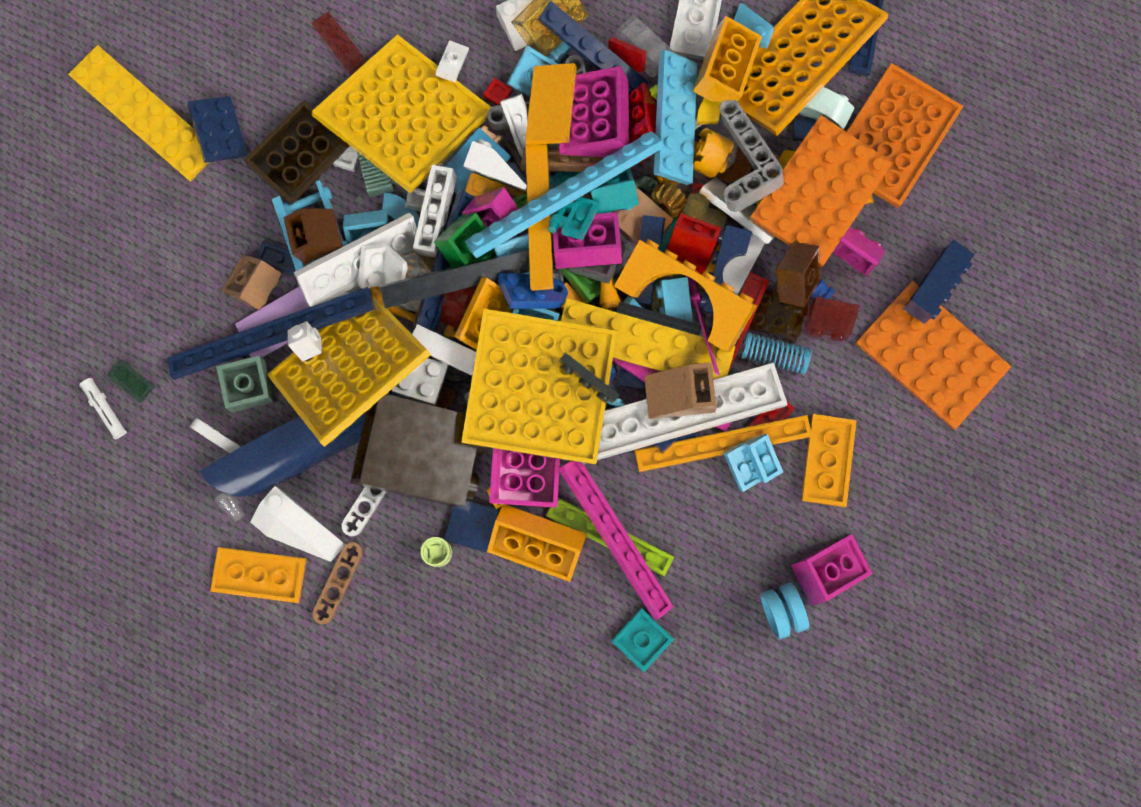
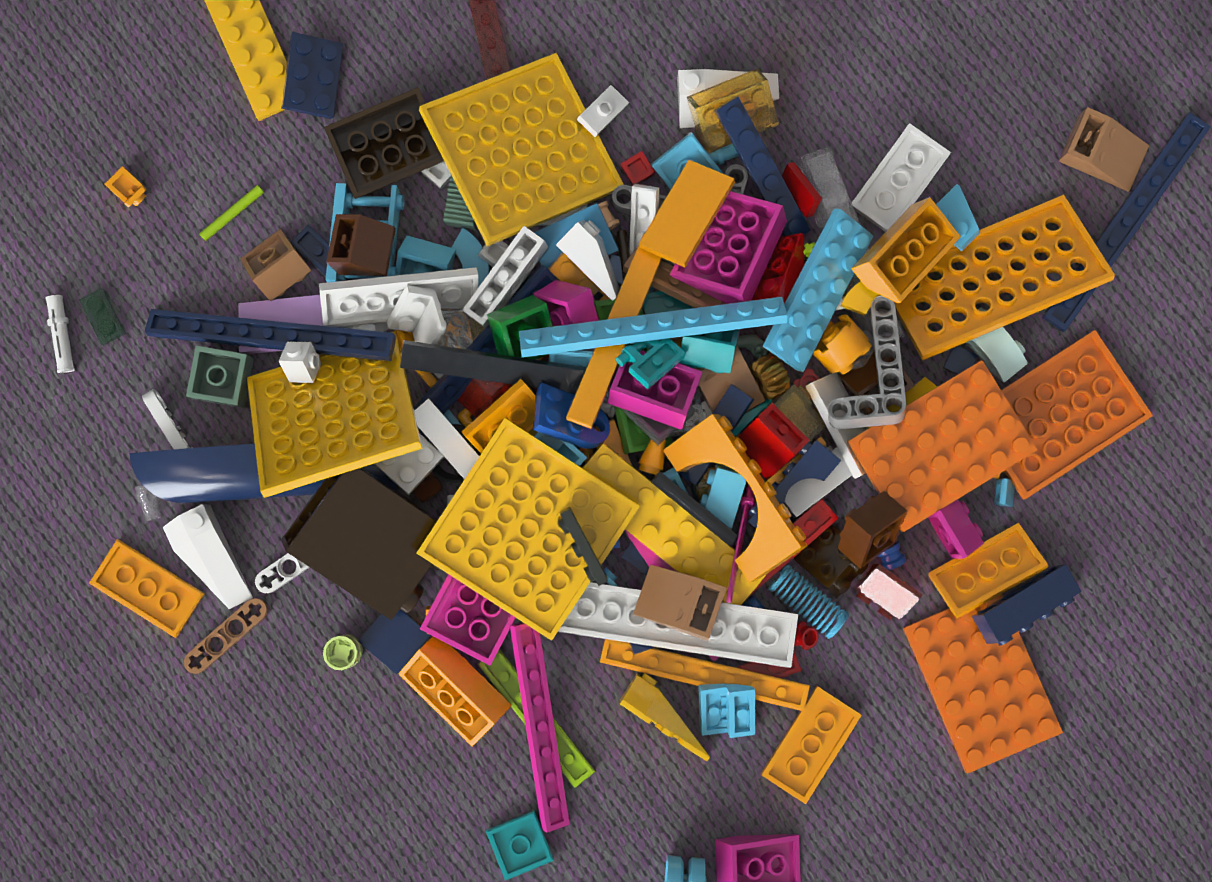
camera: 30 degrees right, 5 degrees up
none -> light orange bracket [104,166,146,207]
none -> lime bar [199,185,264,241]
none -> yellow wedge [620,673,710,761]
none -> red plate [794,621,818,651]
none -> light orange plate [928,523,1048,619]
none -> medium azure slope [994,478,1015,507]

